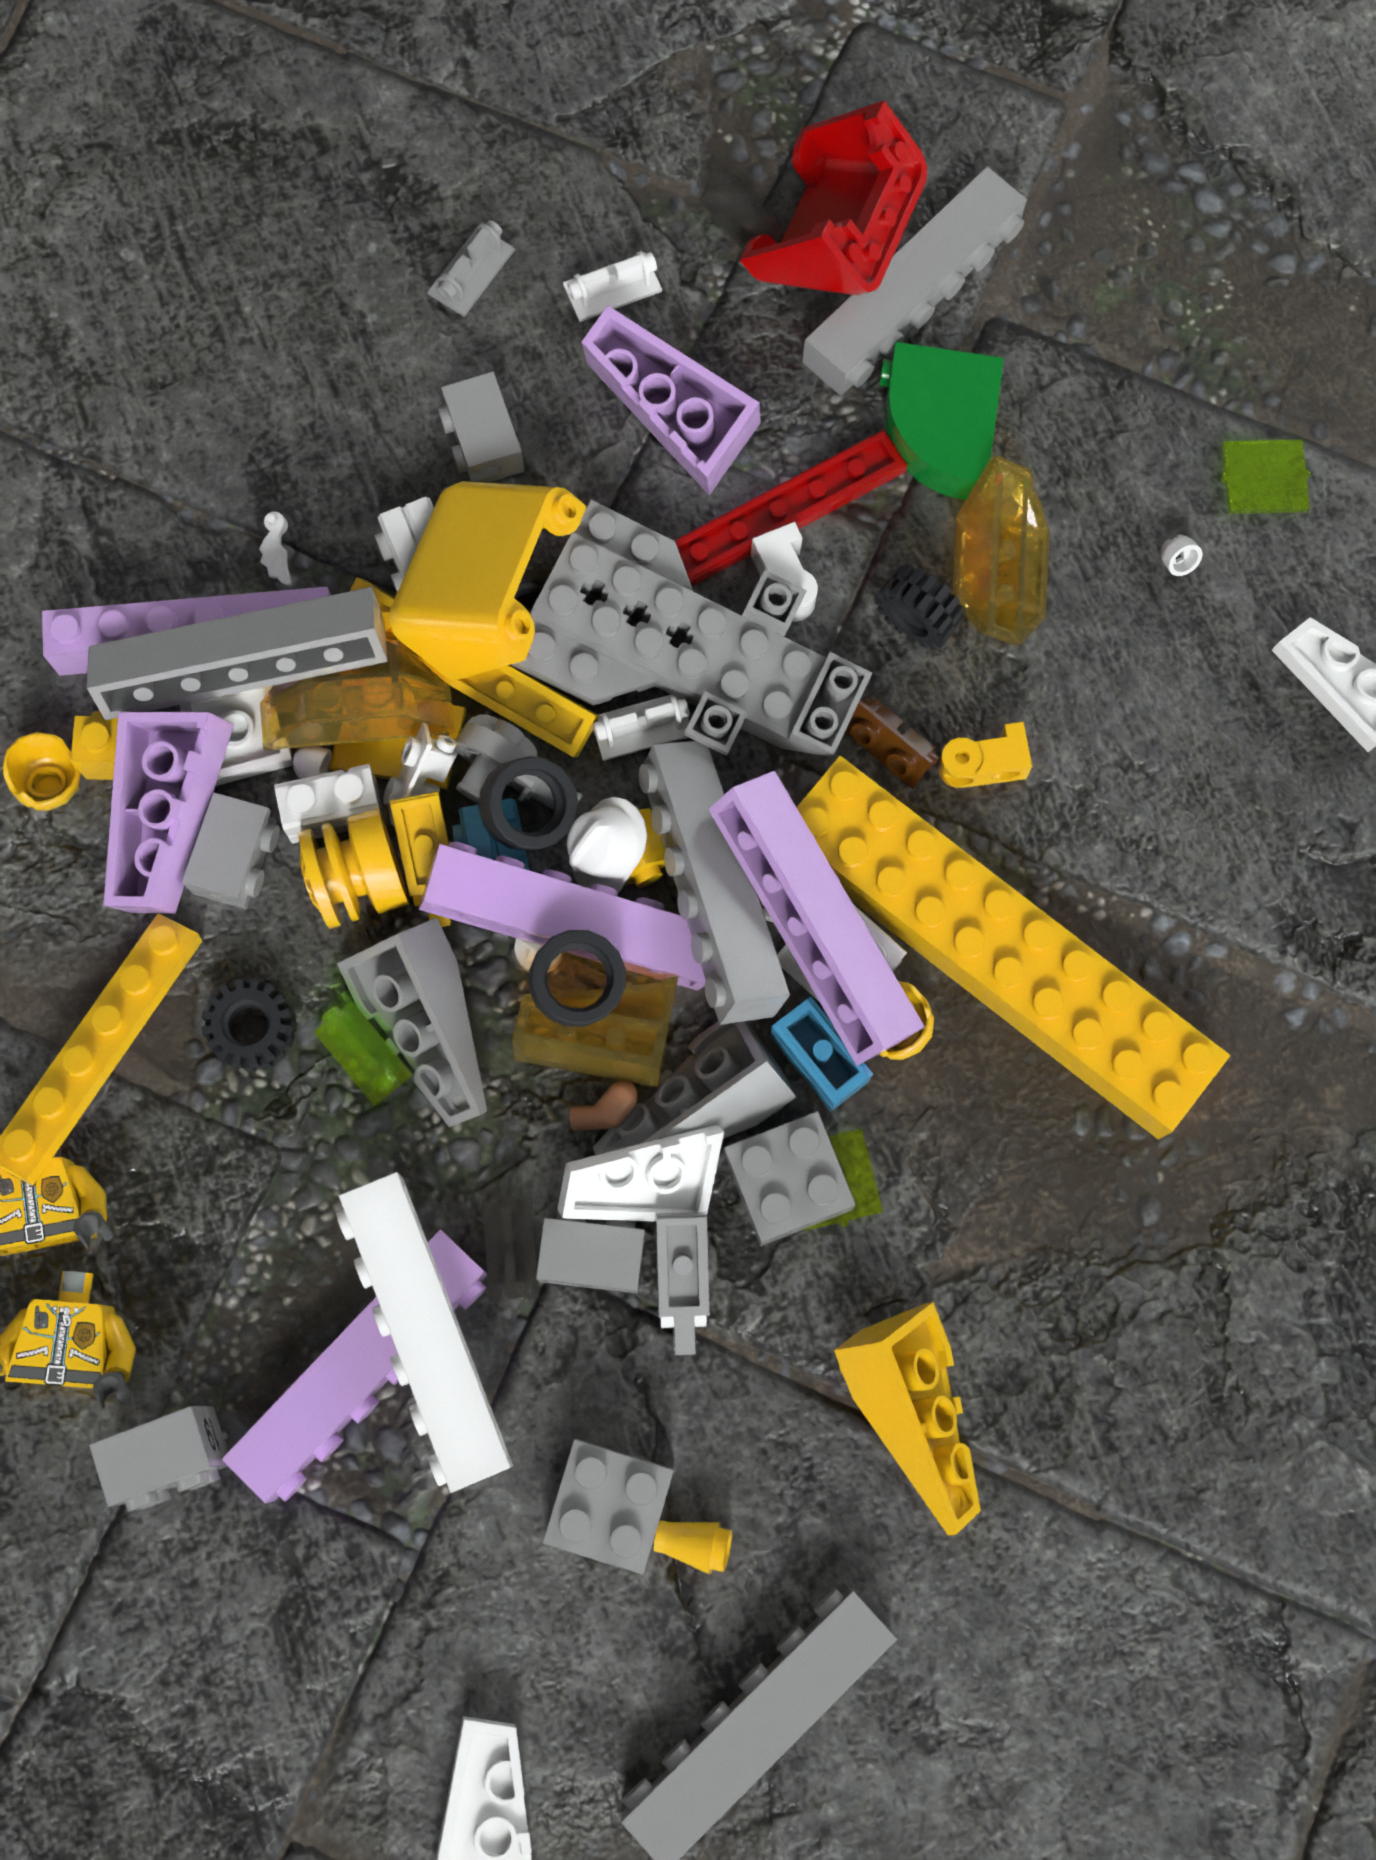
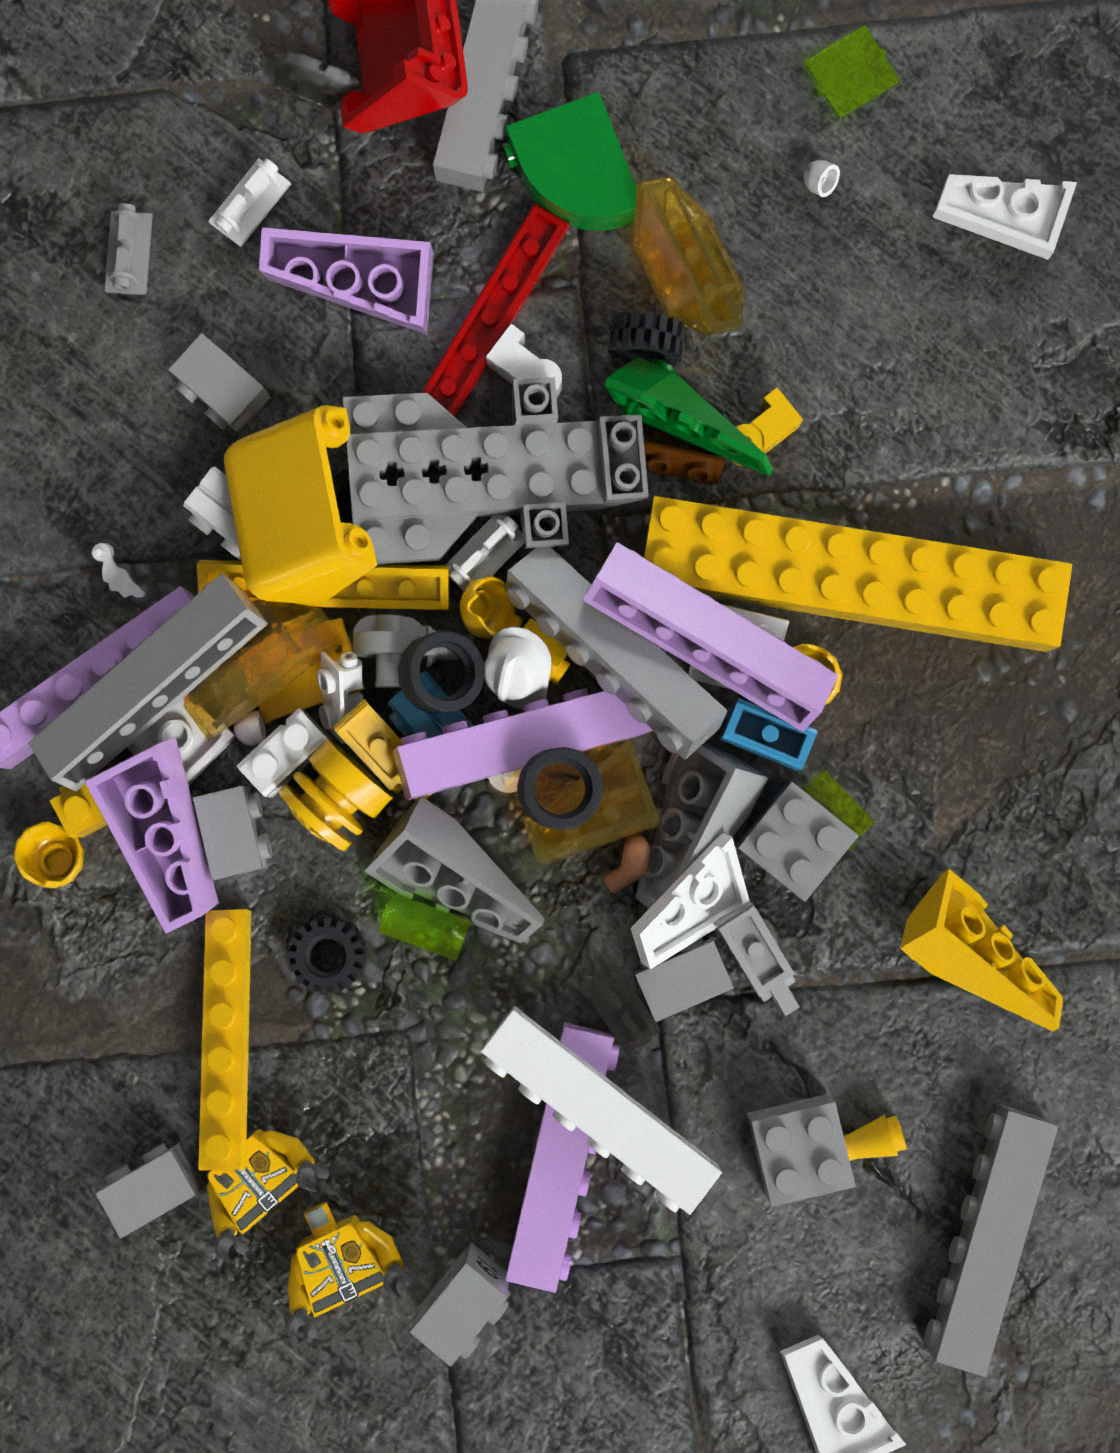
camera: 25 degrees left, 10 degrees up
none -> yellow hair [460,576,523,641]
none -> green wedge [604,357,773,477]

